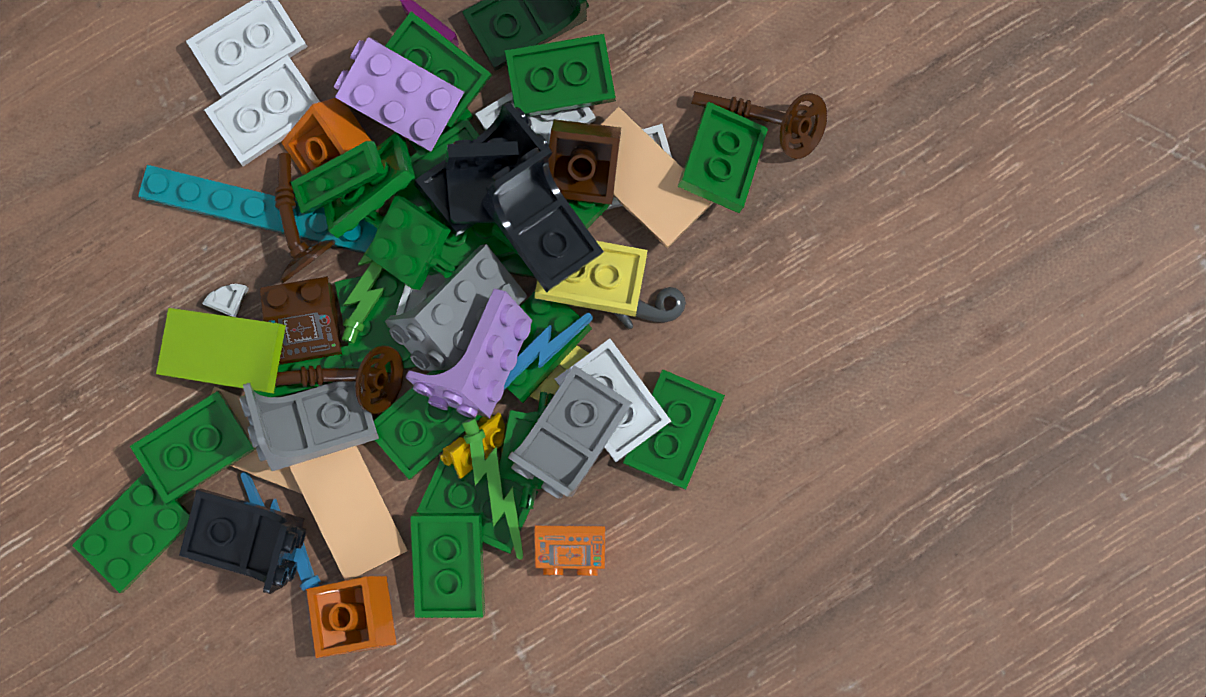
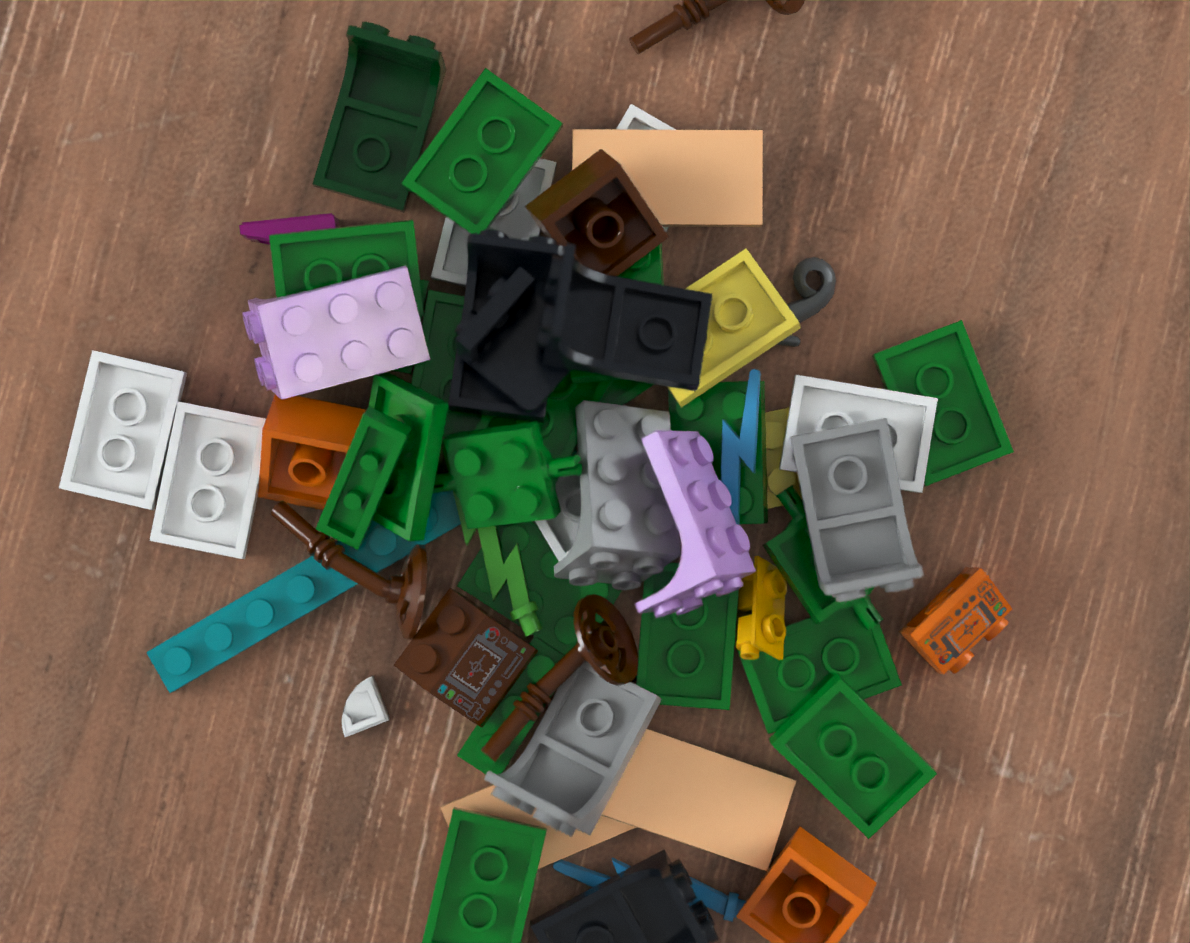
camera: 45 degrees left, 5 degrees up
lime tile [156,308,286,394] -> none
bright green piece [462,418,524,559] -> none
green plate [677,102,768,213] -> none

